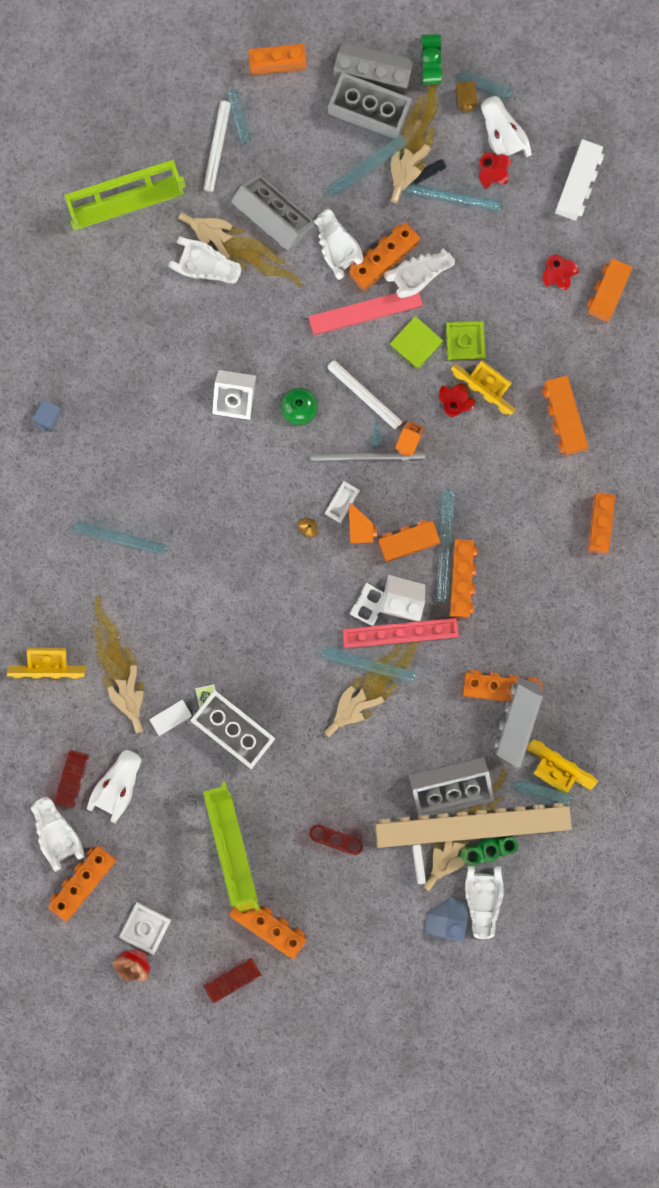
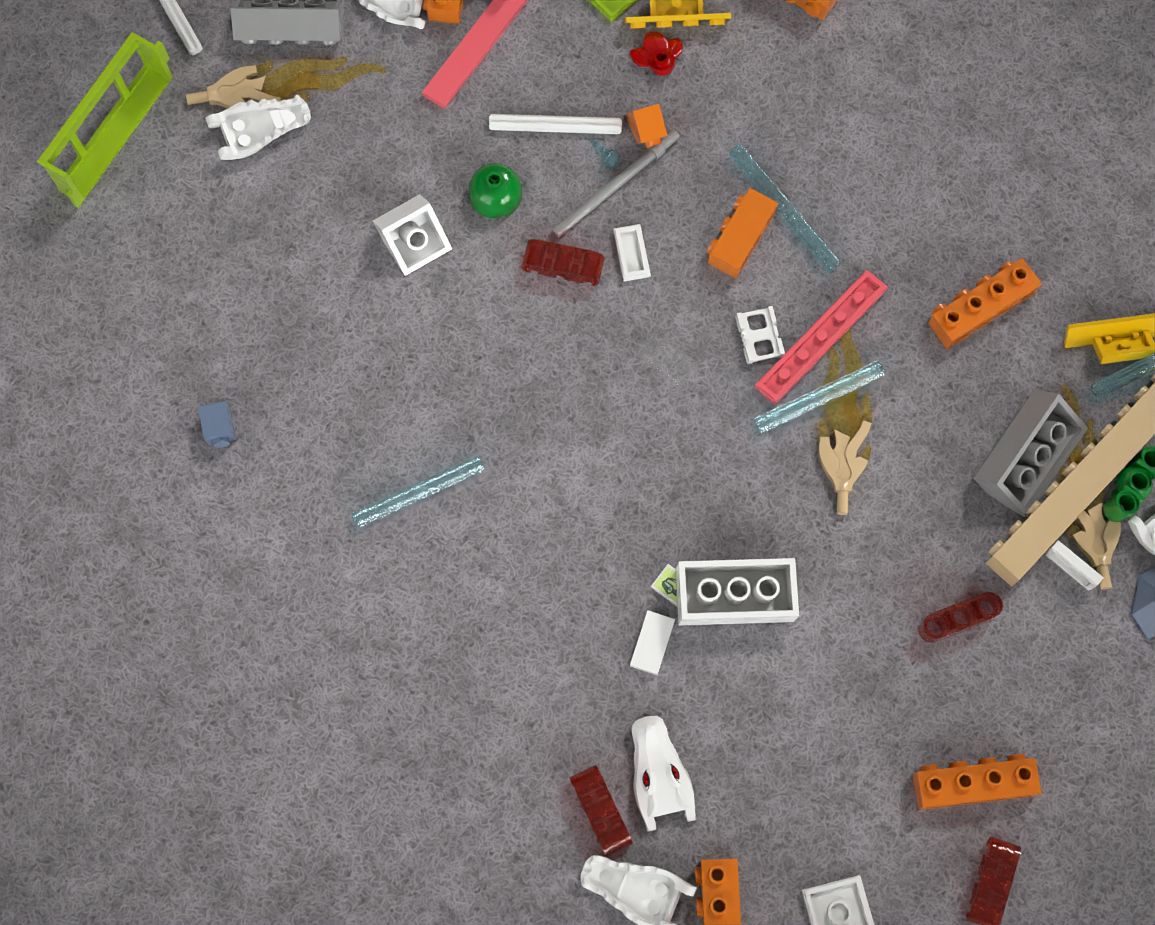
camera: 40 degrees left, 10 degrees down
yellow bracket [7,648,86,679] -> none
piece [92,595,144,734] -> none
lime piece [203,782,260,912] -> none
pearl gold plant [297,517,319,538] -> none
orange slope [349,503,377,543] -> none
white slope [379,575,425,622] -> none
lime tile [390,316,443,369] -> none
orange brick [449,539,477,619] -> none
light grey slope [493,678,543,768] -> none
orange brick [587,492,616,554] -> none
none -> clear red beam [521,239,605,286]

